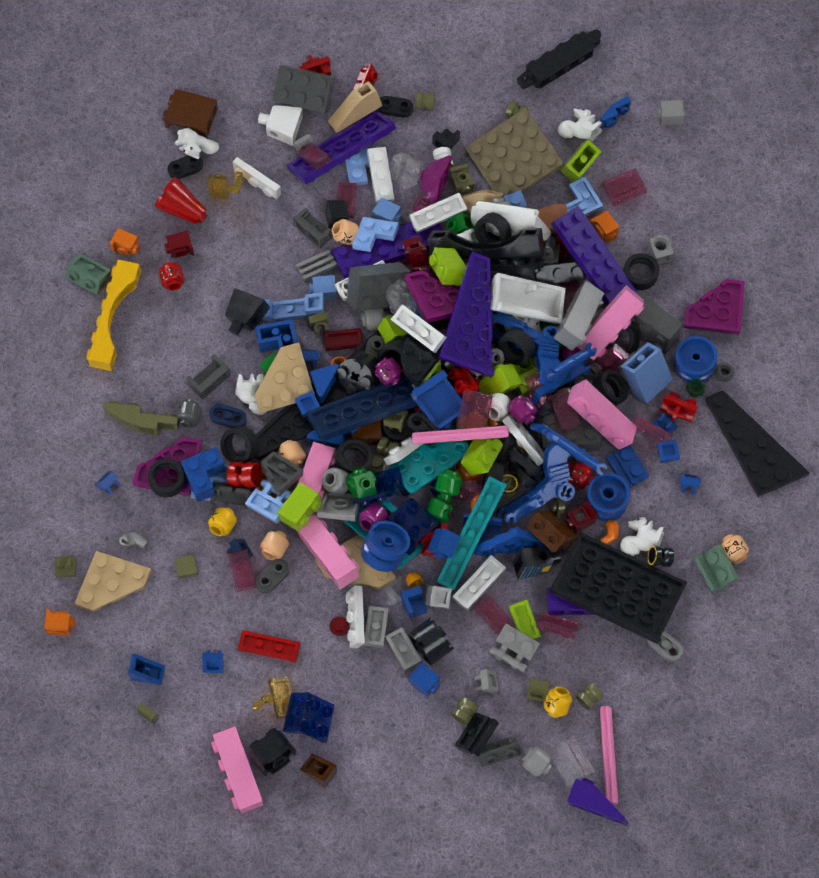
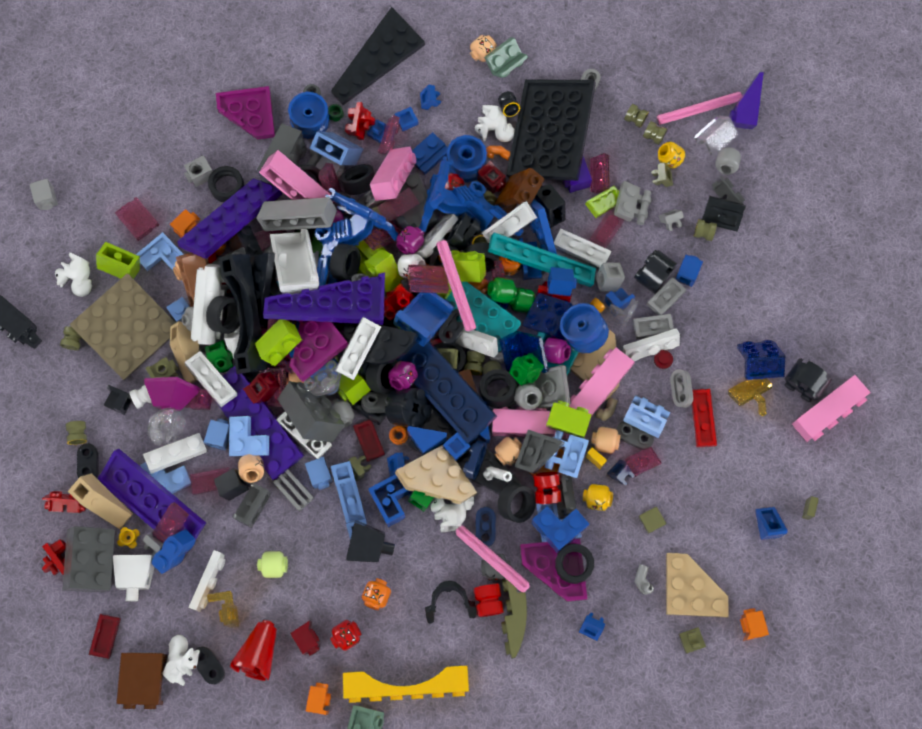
camera: 105 degrees left, 5 degrees up
dark grey panel [186,354,231,399] -> none
blue tile [202,650,224,673] -> none
reddish brown slope [300,754,337,788] -> none
blue slope [600,96,631,129] -> none
none -> dark red tile [88,614,121,659]
none -> yellow plate [117,527,140,549]
none -> blue brick [152,529,196,574]
none -> yellowish green head [257,551,288,578]
none -> orange head [361,578,391,610]
none -> black helmet [425,581,476,624]
none -> bright pink axle [456,525,530,593]
none -> dark blue plate [463,440,487,480]
none -> red wheel [474,584,504,617]
none -> white plate [482,202,537,243]
none -> white arm [483,466,512,482]
none -> yellow tile [585,447,607,469]
none -> dark tan arm [595,398,618,421]
none -> light blue plate [623,395,670,438]
none -> olive wheel [624,104,649,128]
none -> light grey plate [670,369,693,408]

